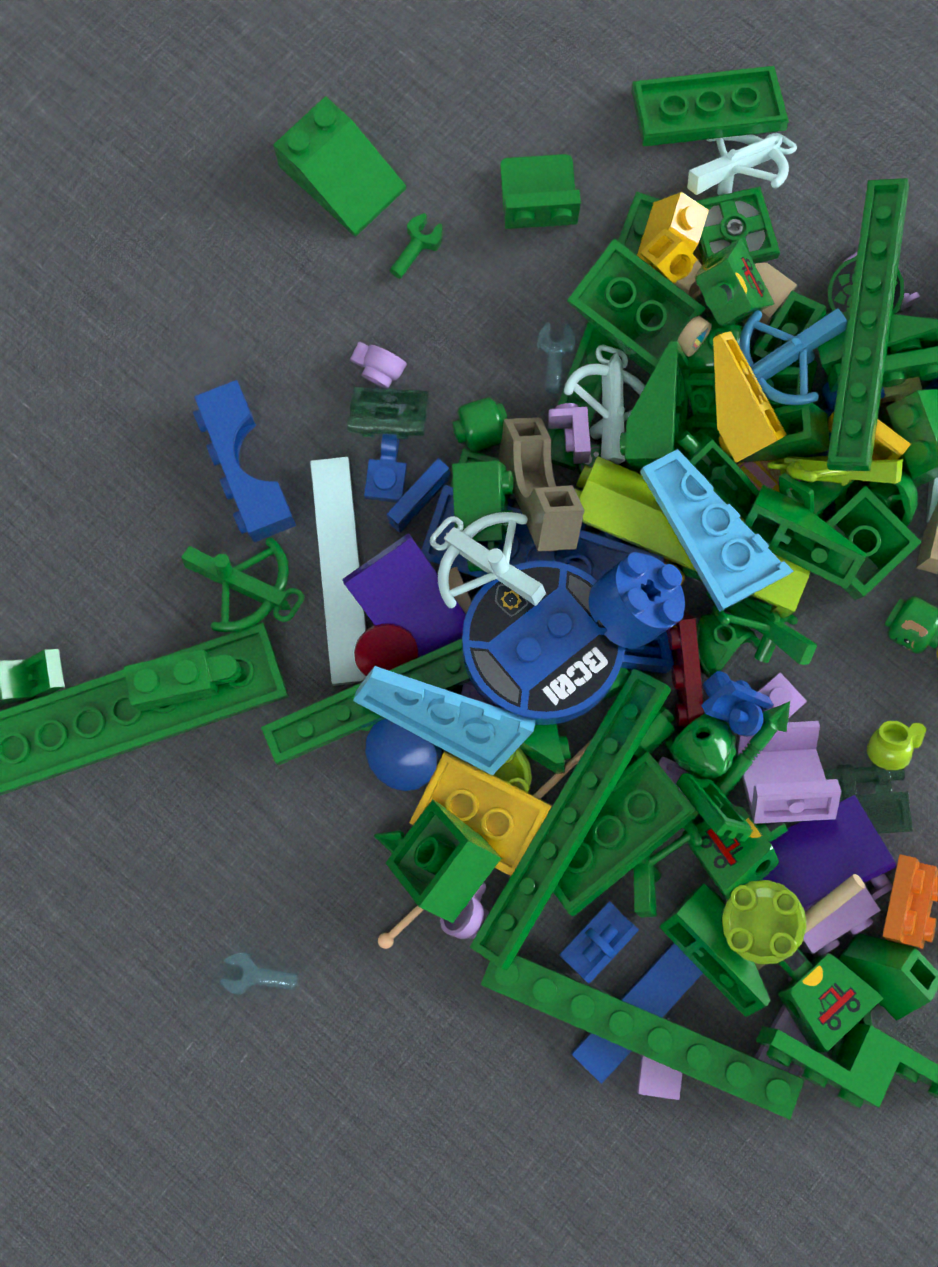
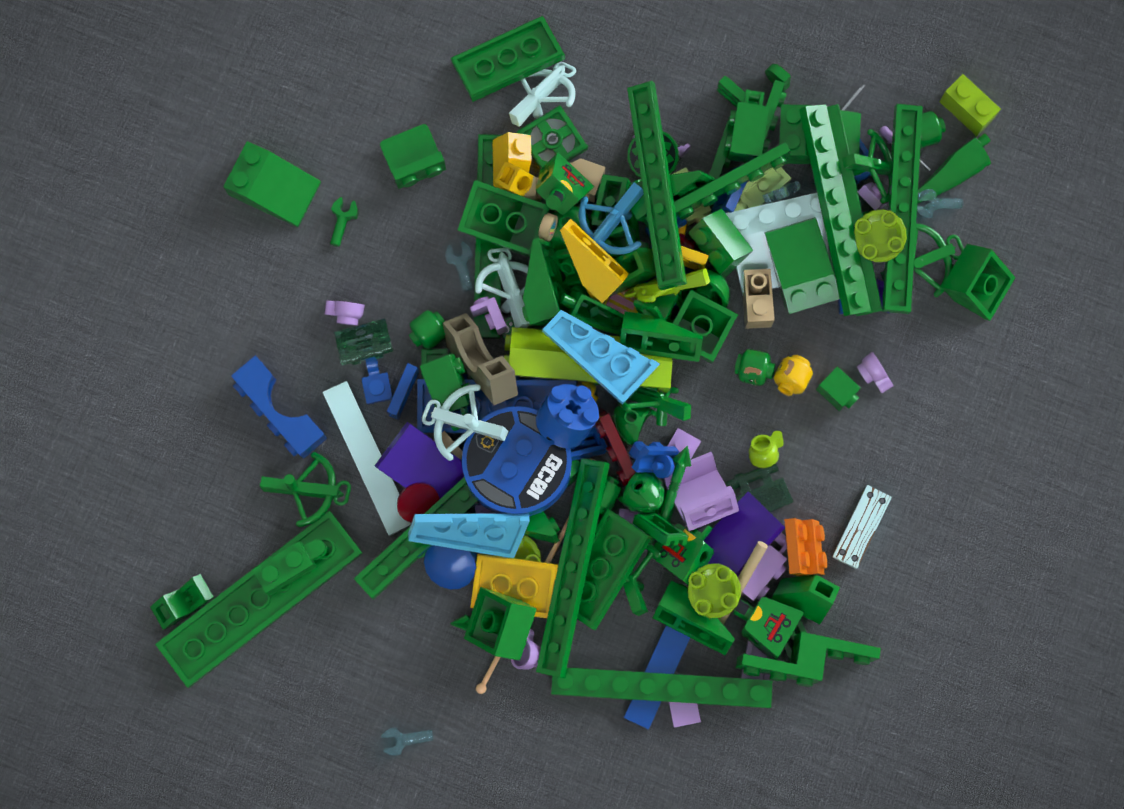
camera: 20 degrees left, 0 degrees up
blue hips [559,901,639,984] -> none

